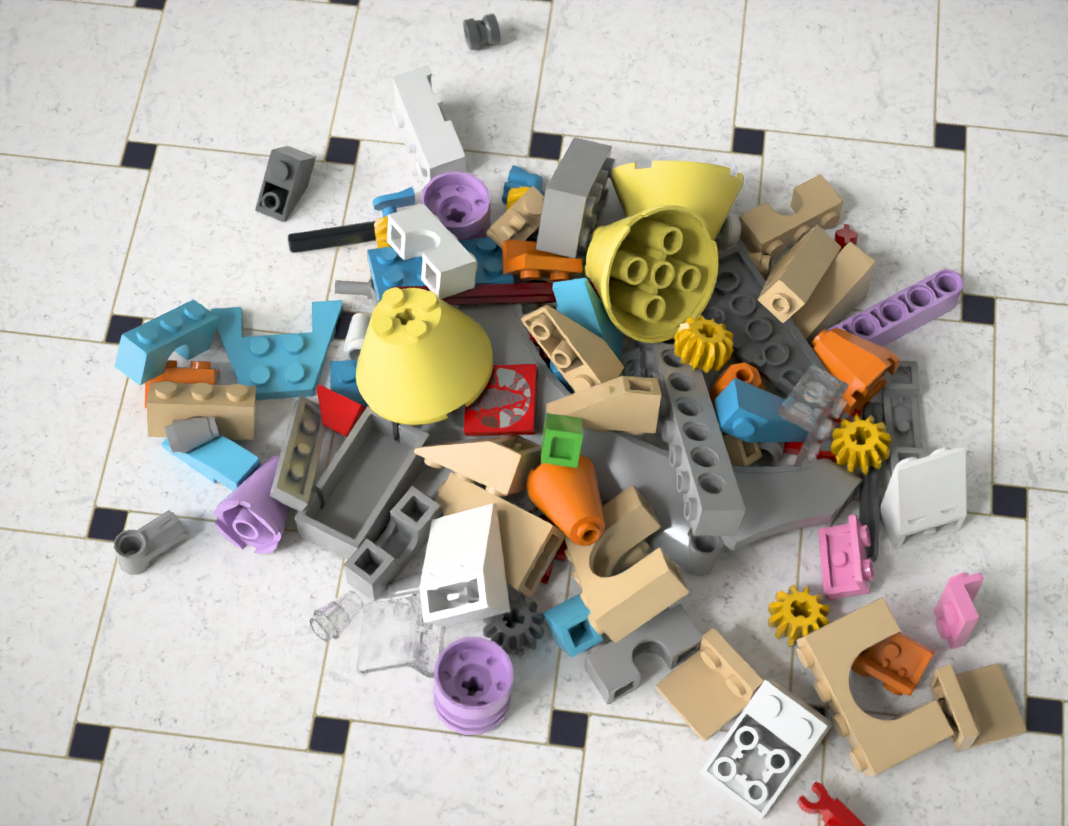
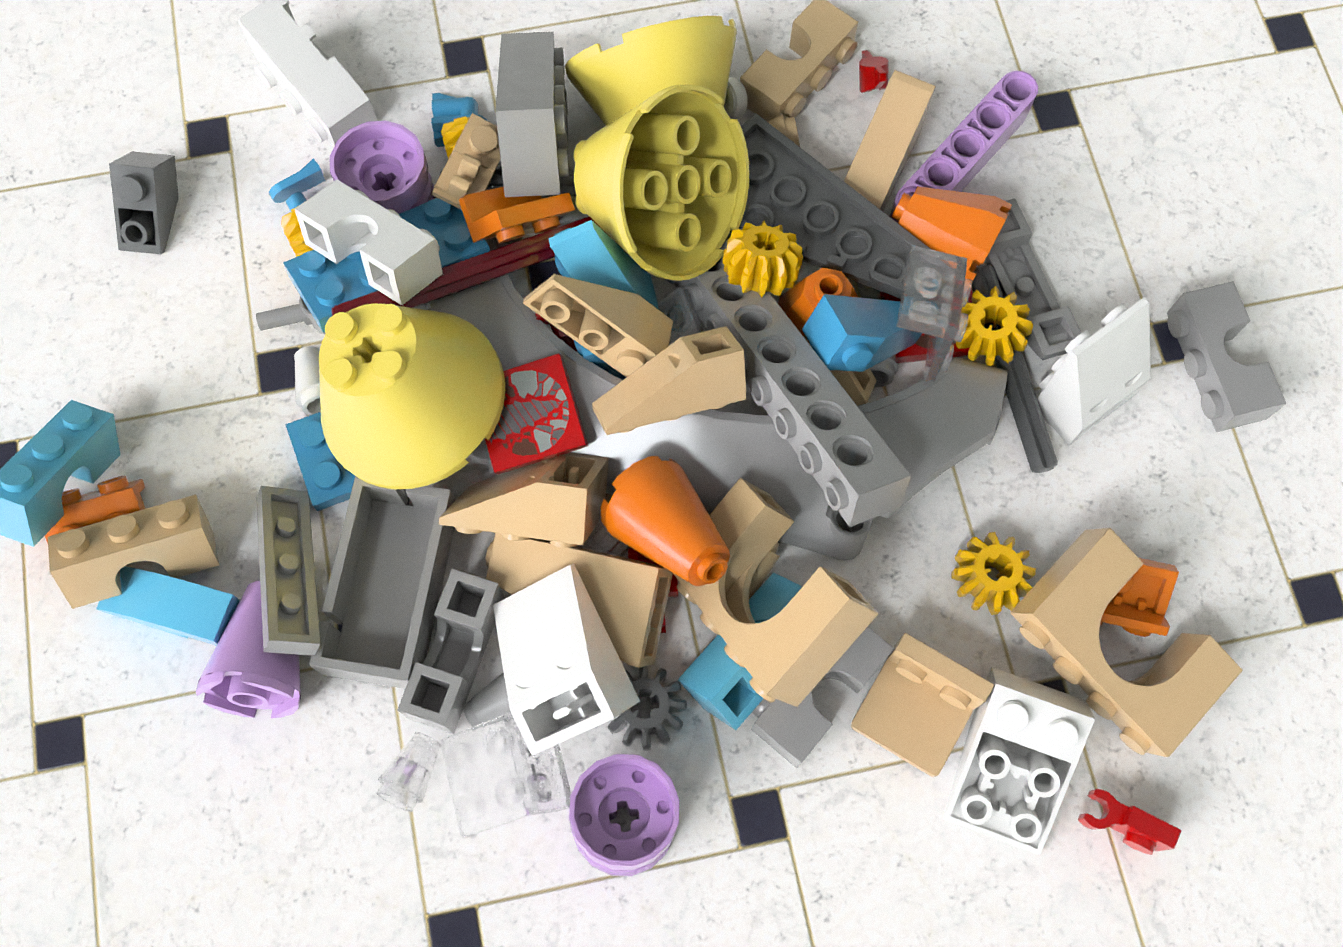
camera: 20 degrees left, 10 degrees up
light grey piece [114,510,187,575] -> none
light grey cone [165,416,221,454] -> none
medium azure wing [211,300,343,400] -> none
black axle [288,221,376,253] -> none
red tile [316,384,367,437] -> none
bright green panel [541,413,583,468] -> none
tan slope [758,225,841,323] -> none
bright pink bracket [818,514,874,600] -> none
tan bracket [929,664,1026,752] -> none
bright pink bracket [934,572,984,650] -> none
none -> light grey arch [1167,281,1286,432]

